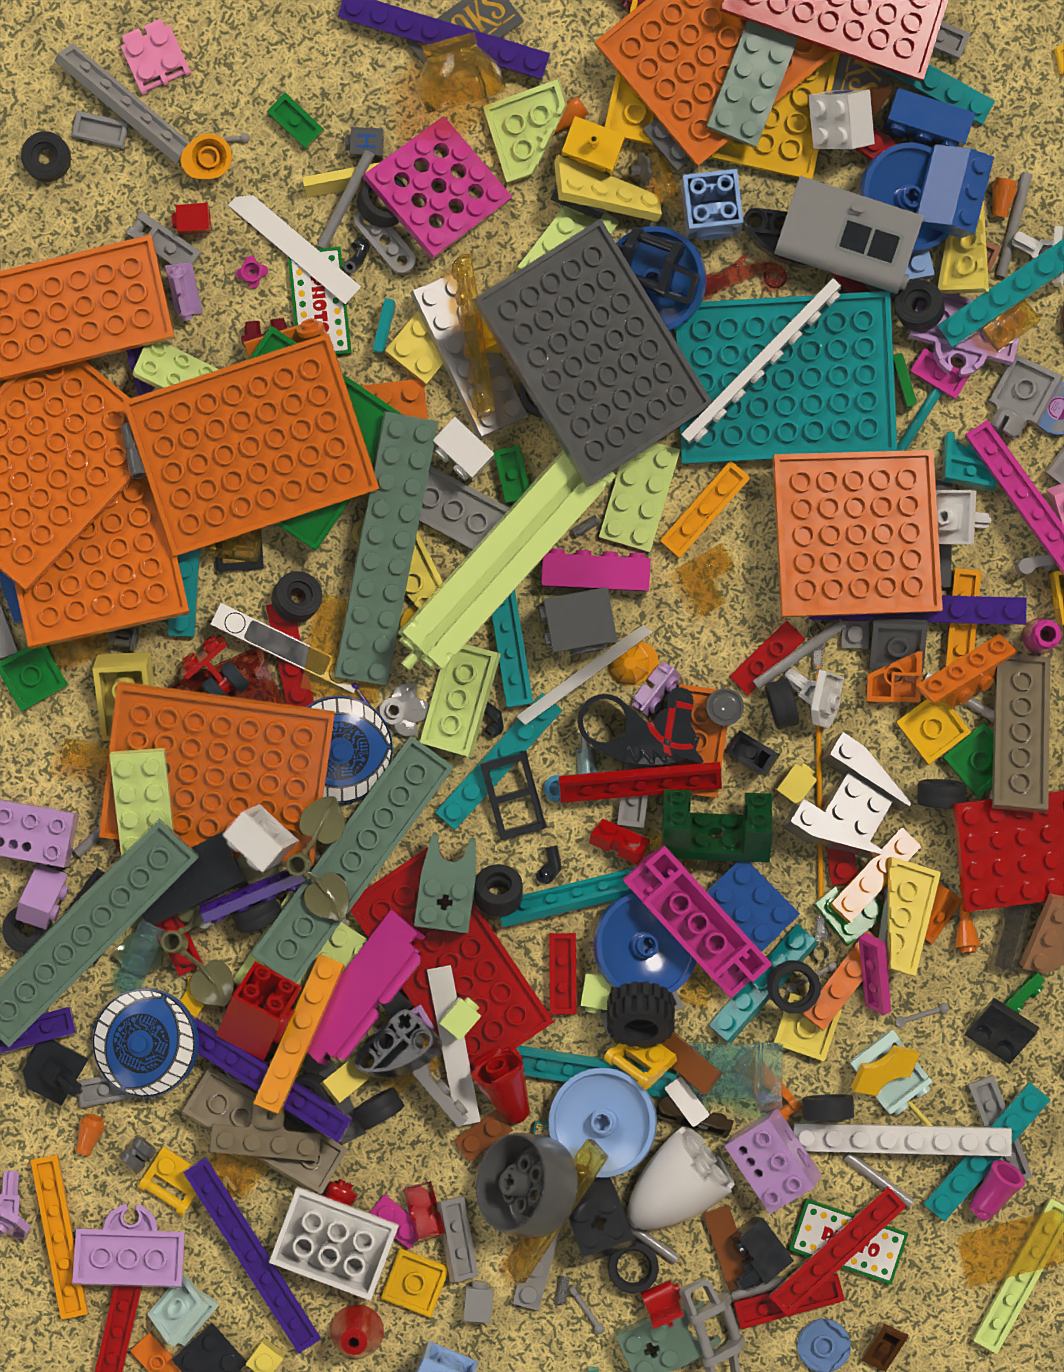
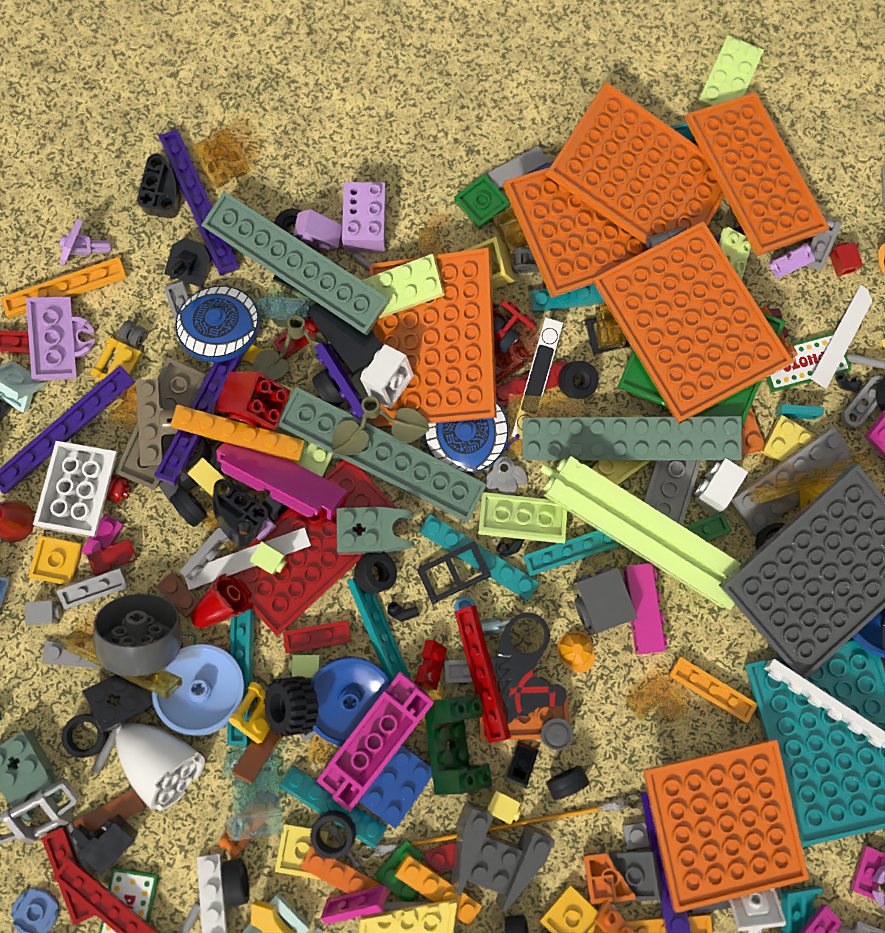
camera: 80 degrees right, 10 degrees down
black tyre [21,131,71,182] -> none
orange cone [75,1113,106,1156] -> none
dark pink plate [236,256,268,288] -> none
white sticker [516,625,652,725] -> none
light grey piece [555,1267,570,1312] -> none
light grey piece [566,514,605,538] -> none
light grey hinge [569,1285,605,1334] -> none
yellowish green plate [599,442,680,553] -> none
lavender hinge [632,662,682,717] -> none
red door [641,1280,684,1329] -> none
dark brown plate [656,1096,734,1138] -> none
white sticker [665,1077,709,1127] -> none
lavender piece [725,1107,822,1214] -> none
red plate [729,620,805,695] -> none
light grey bar [753,619,846,689] -> none
white piece [784,668,844,728] -> none
green tile [893,353,917,409] -> none
teal bar [897,387,943,451] -> none

